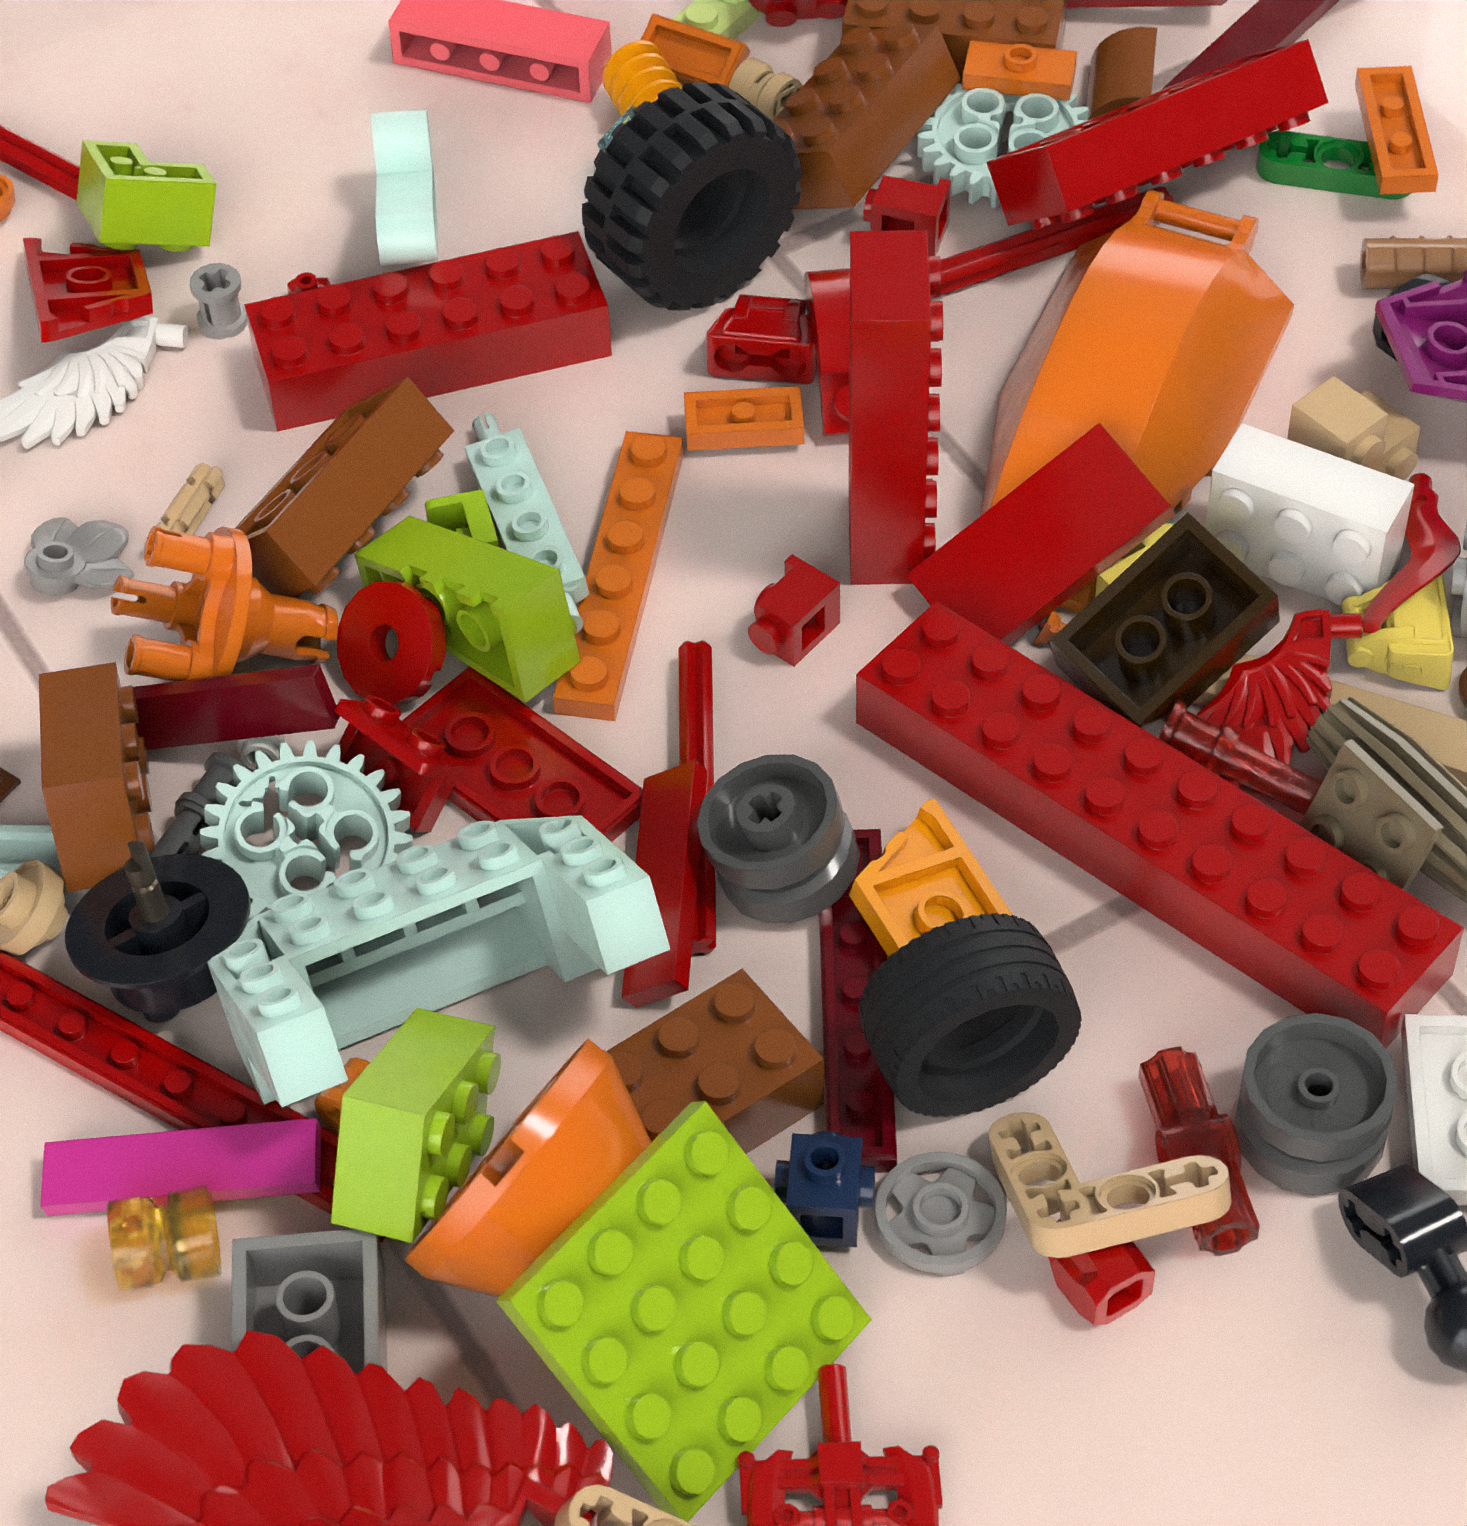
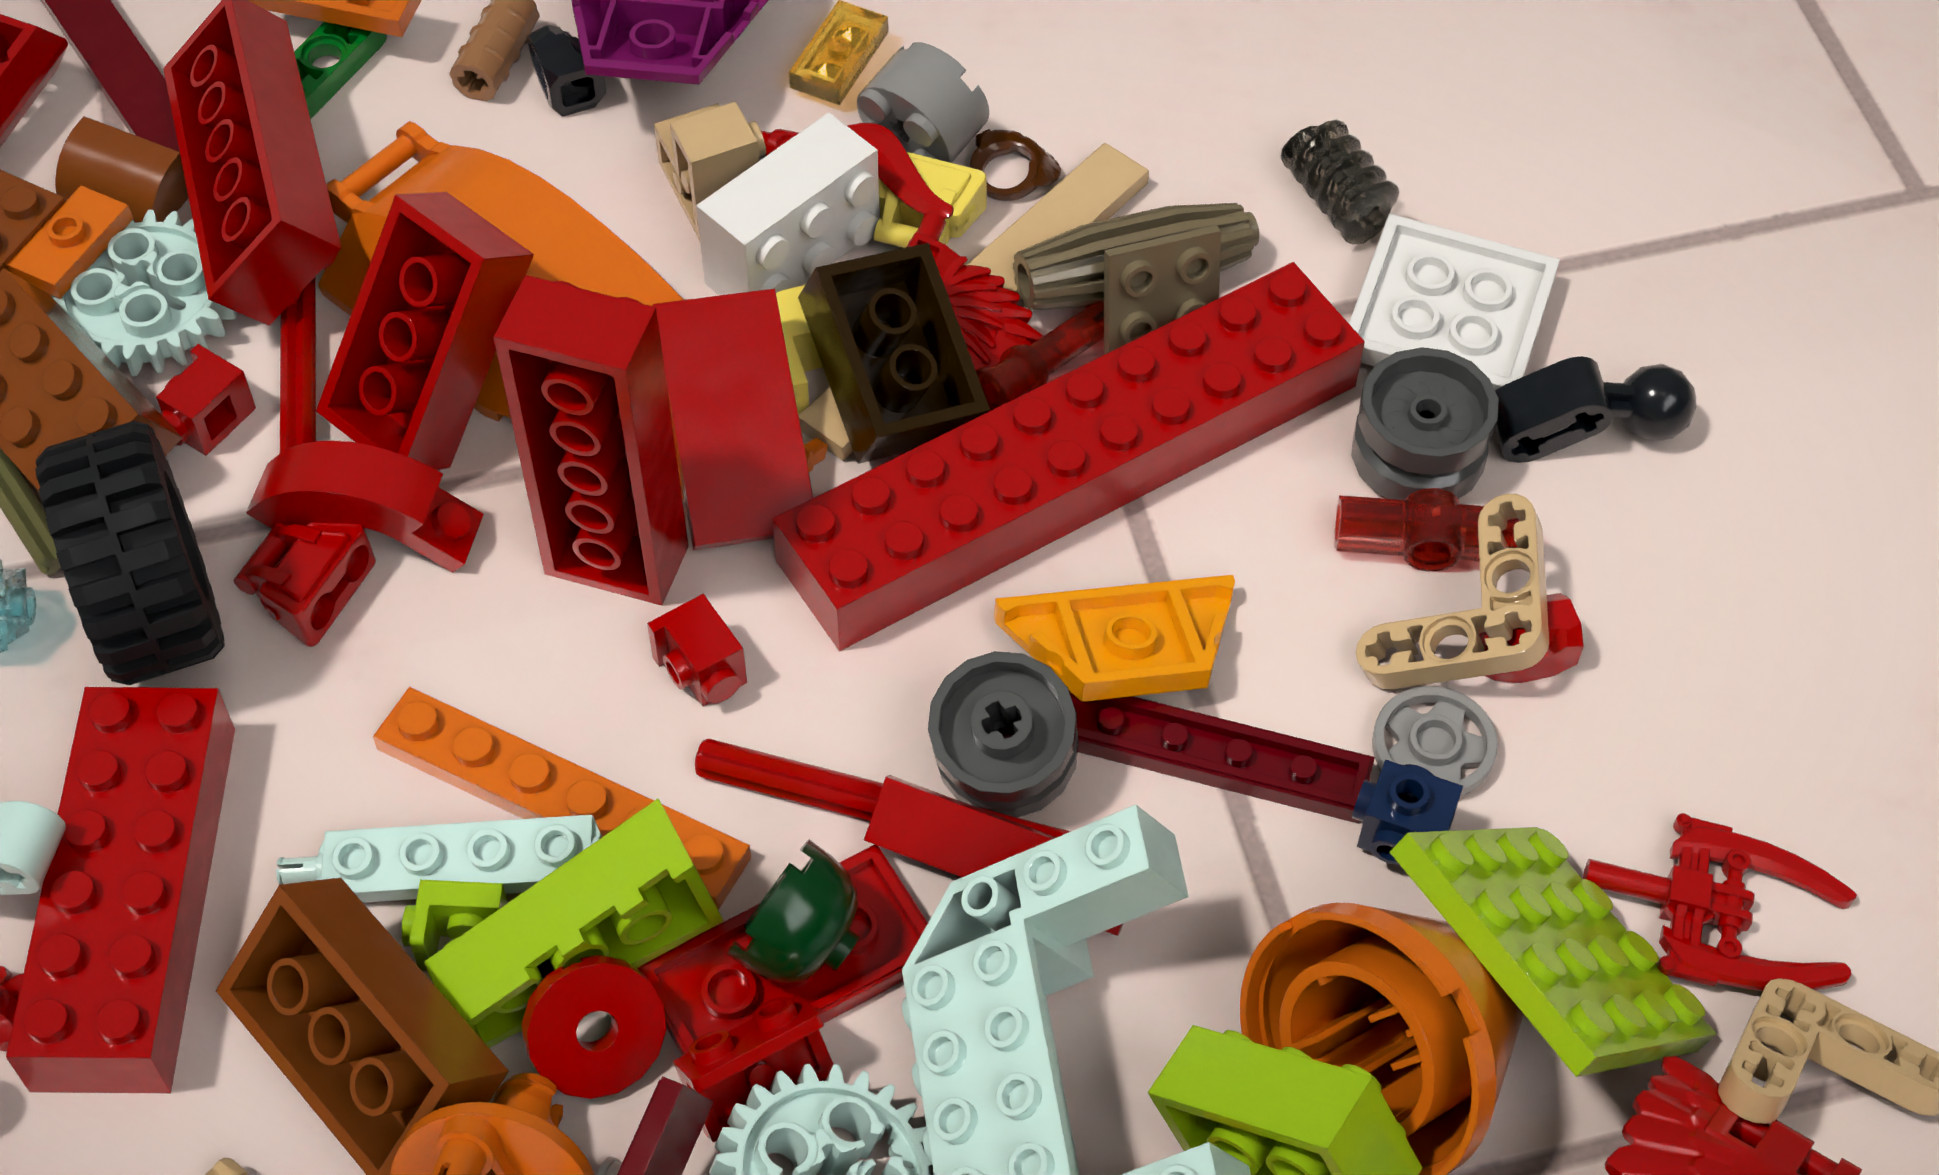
camera: 75 degrees left, 5 degrees up
dark orange brick [607,968,824,1154] -> none
orange plate [684,386,804,451] -> none
black tyre [858,913,1082,1117] -> none
none -> red brick [316,192,534,470]
none -> dark green cylinder [727,839,860,983]

